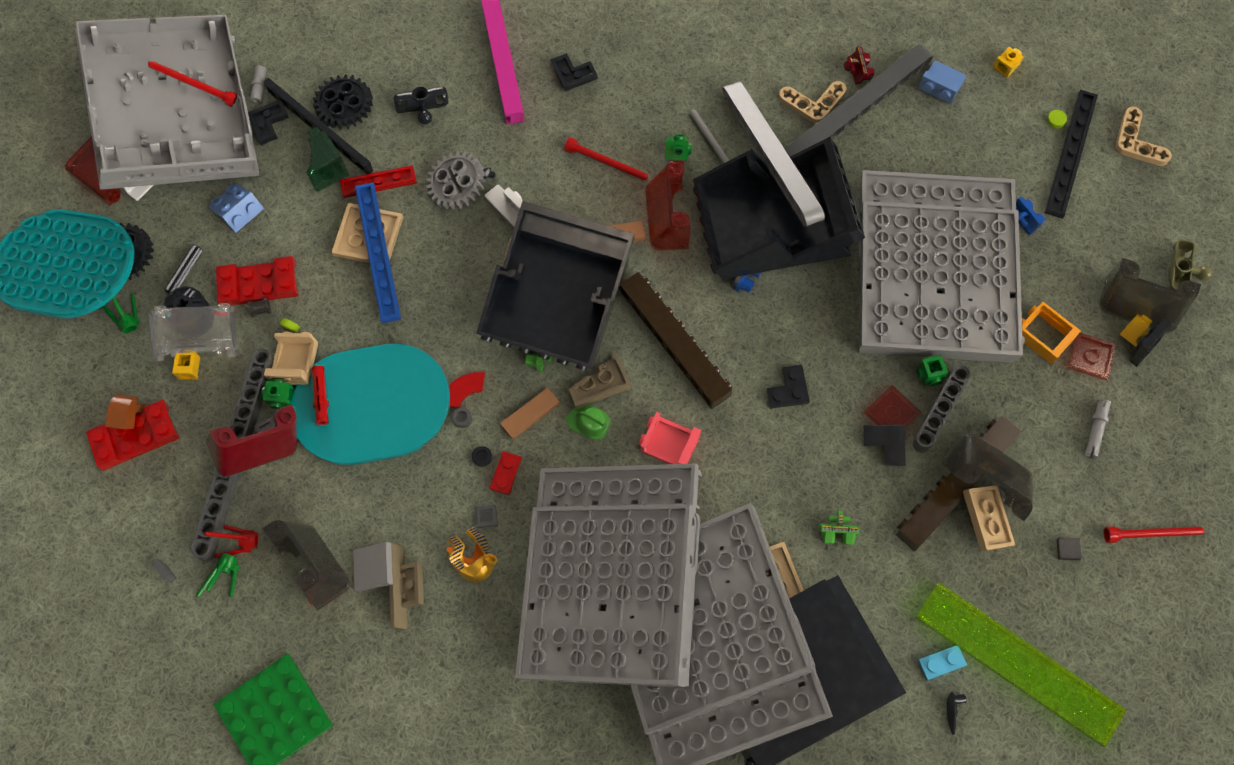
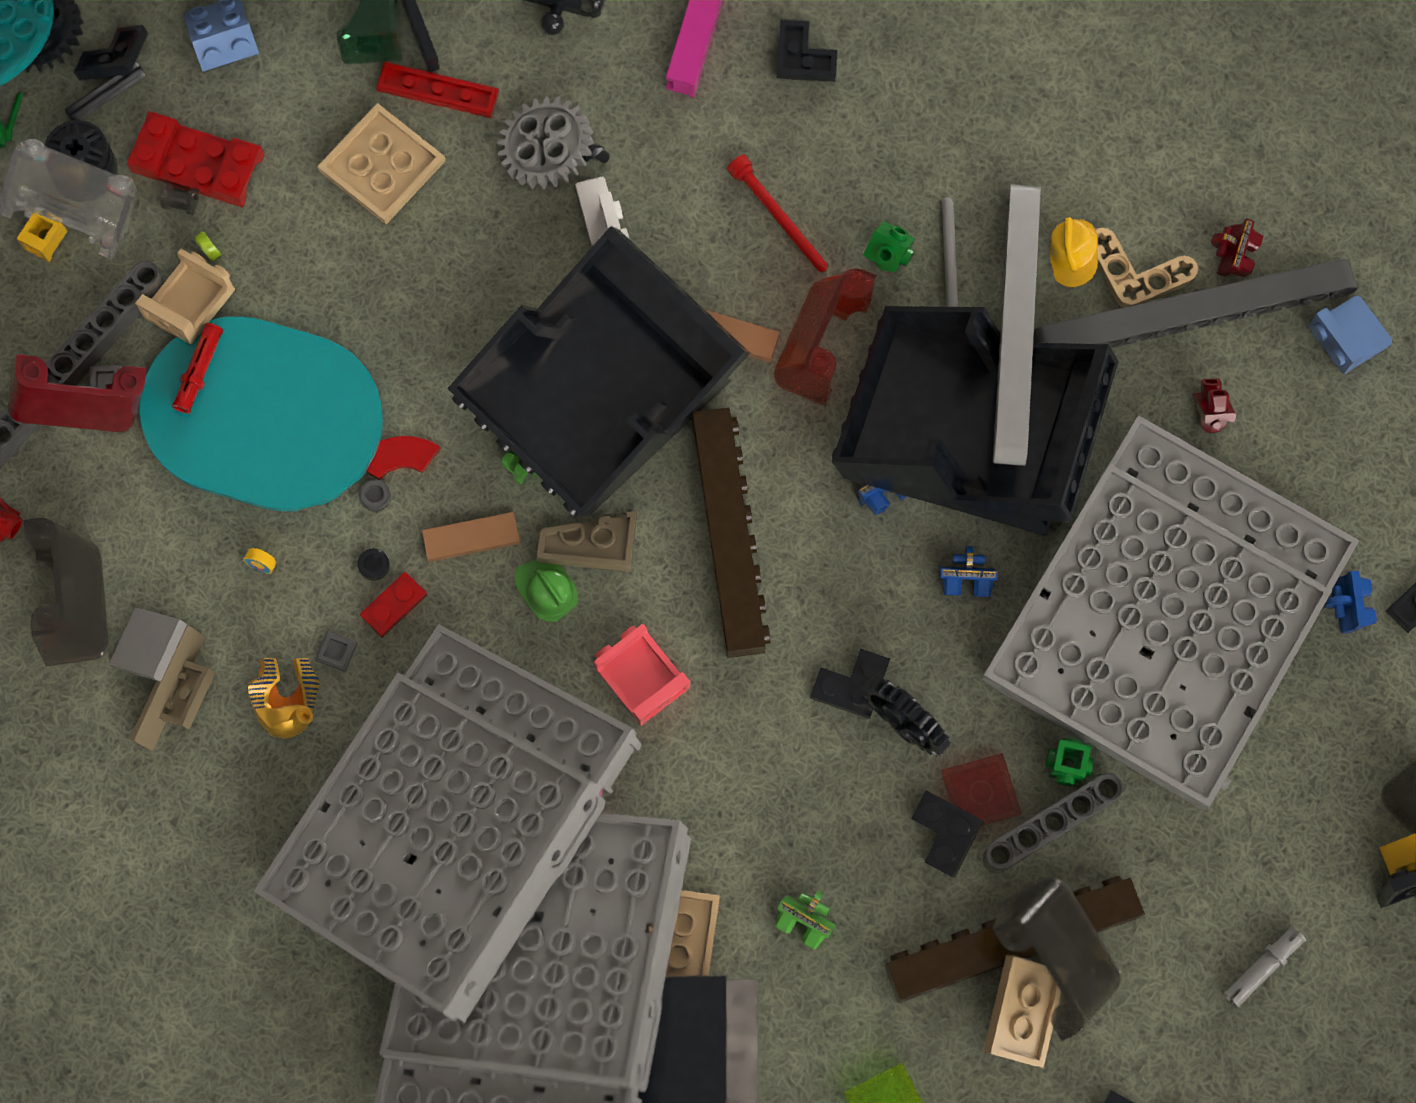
camera: 25 degrees right, 5 degrees up
green brick [261,379,295,409] -> none
blue tile [355,183,401,324] -> none
light orange window [1022,302,1081,365] -> none
clear red tile [1068,333,1116,380] -> none
none -> black plate [74,25,148,81]
none -> yellow tile [243,548,276,574]
none -> black gear [861,675,951,757]
none -> blue hips [938,545,998,597]
none -> yellow piece [1050,217,1098,288]
none -> dark red hips [1193,378,1236,433]

